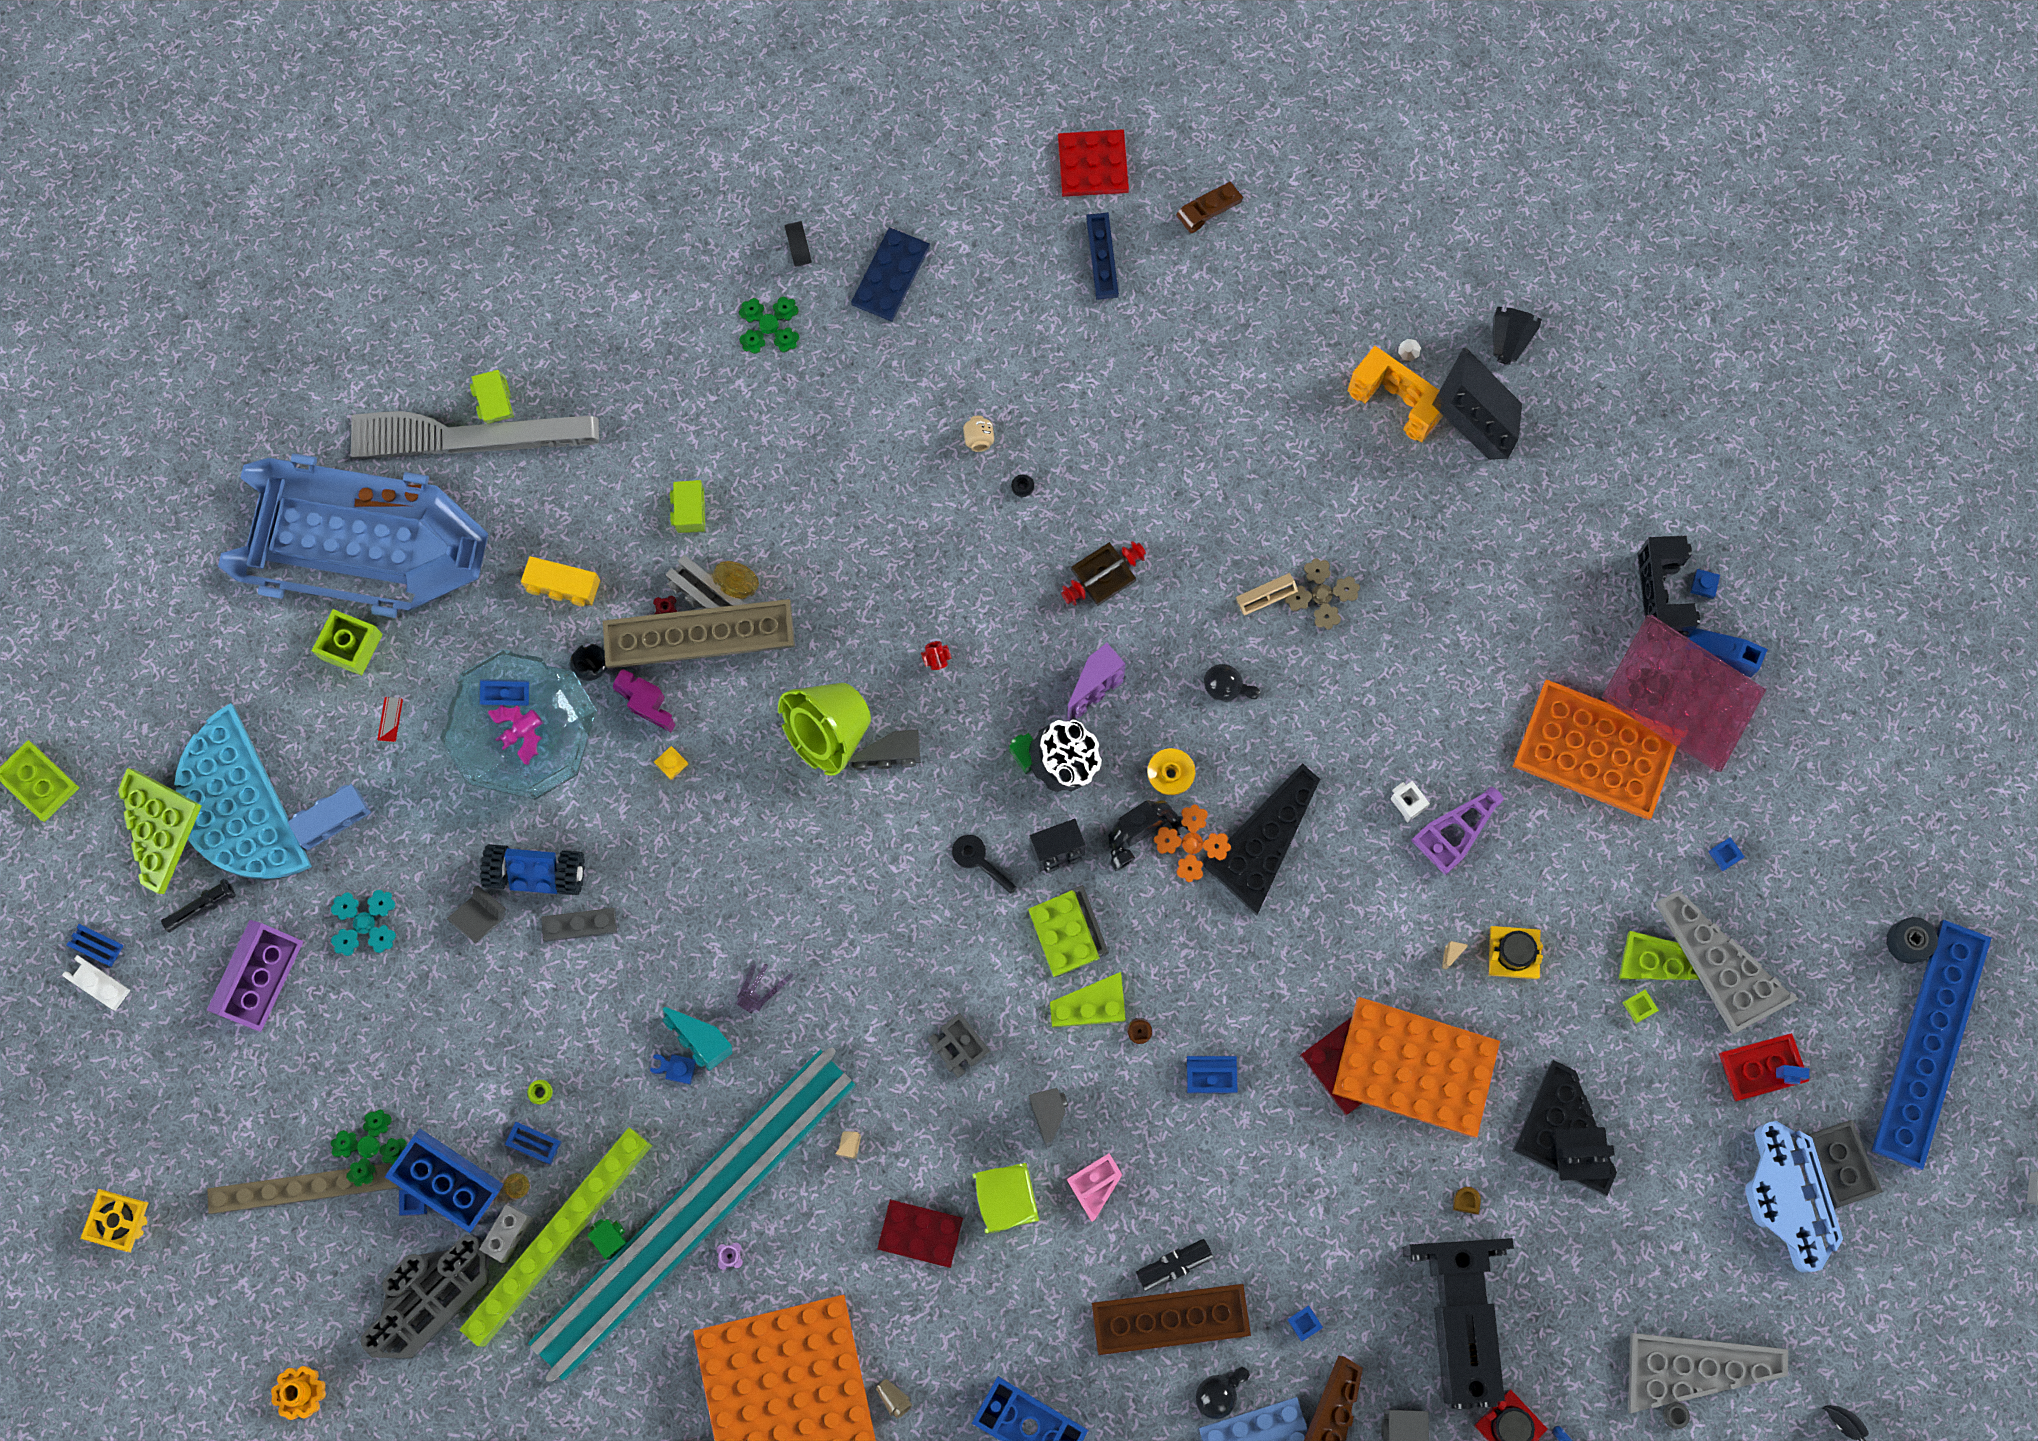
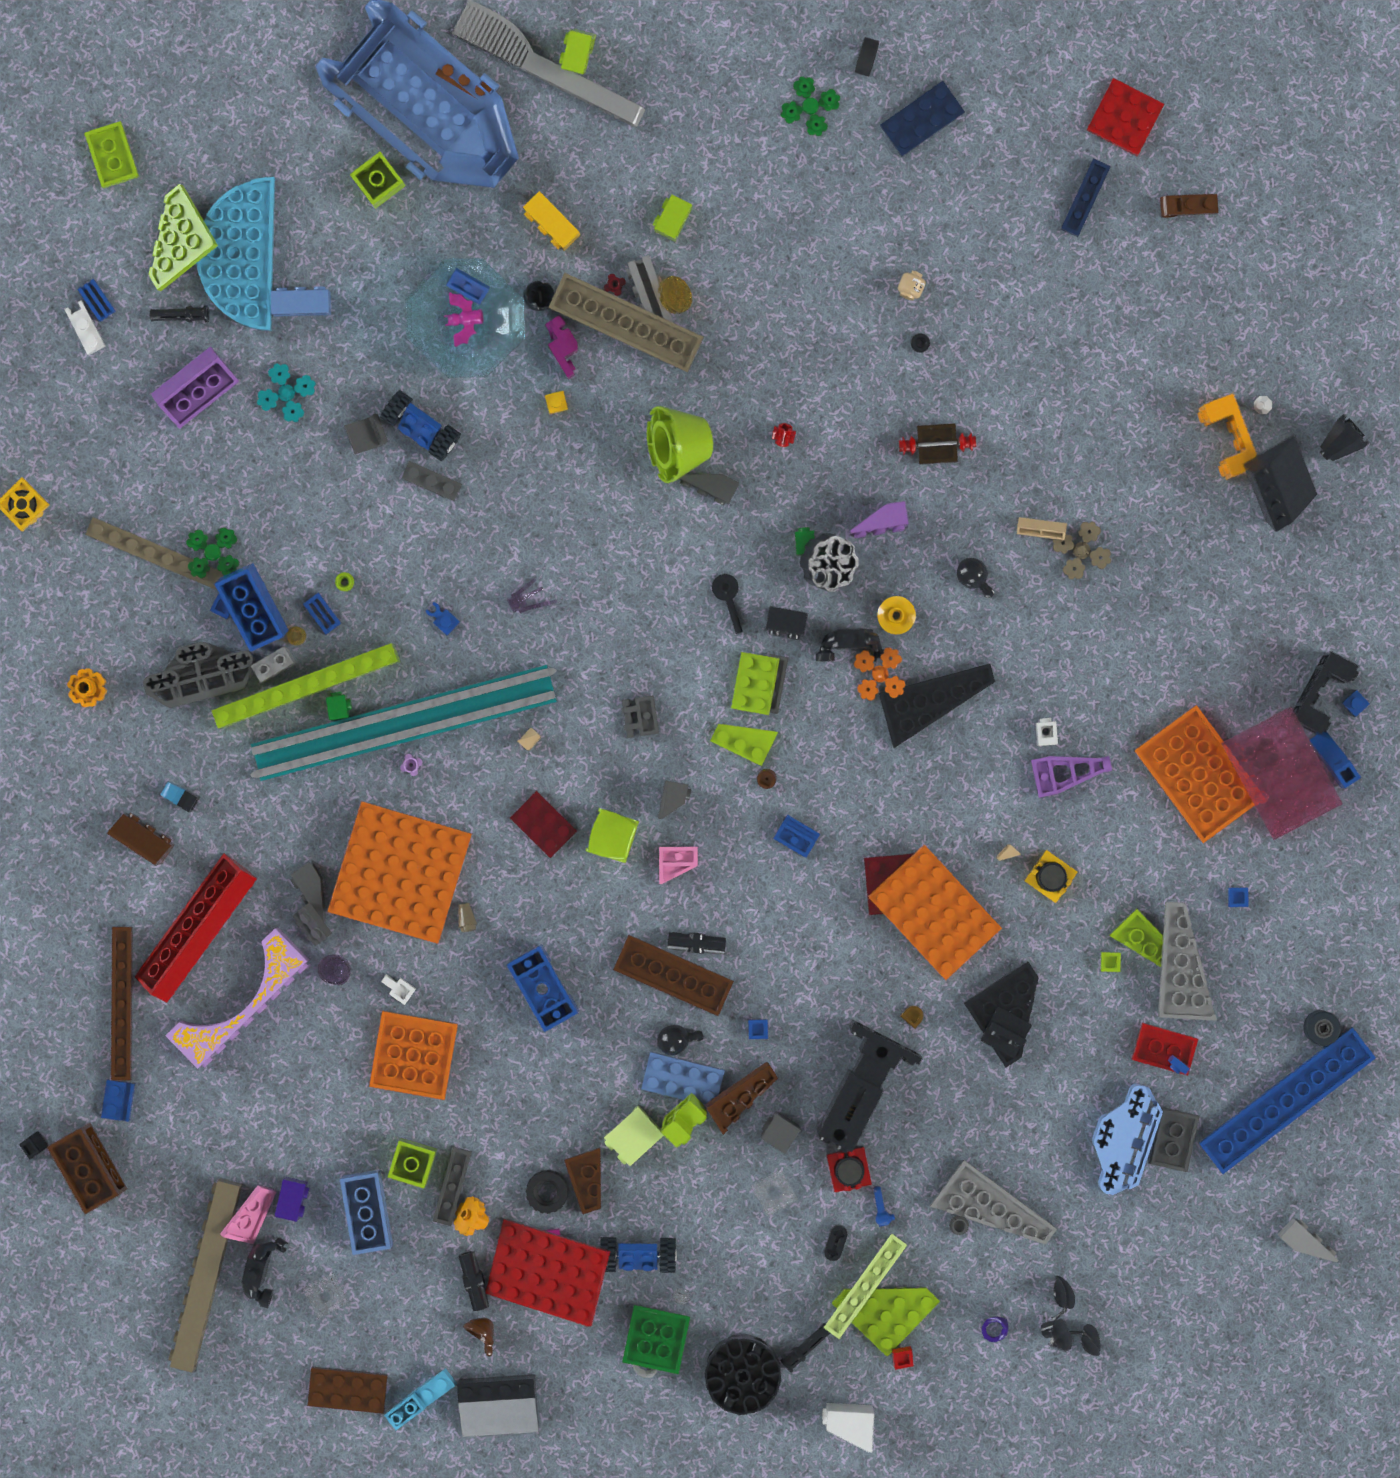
camera: 25 degrees right, 15 degrees up
sticker [377,697,403,742] -> none
teal slope [662,1007,733,1071] -> none

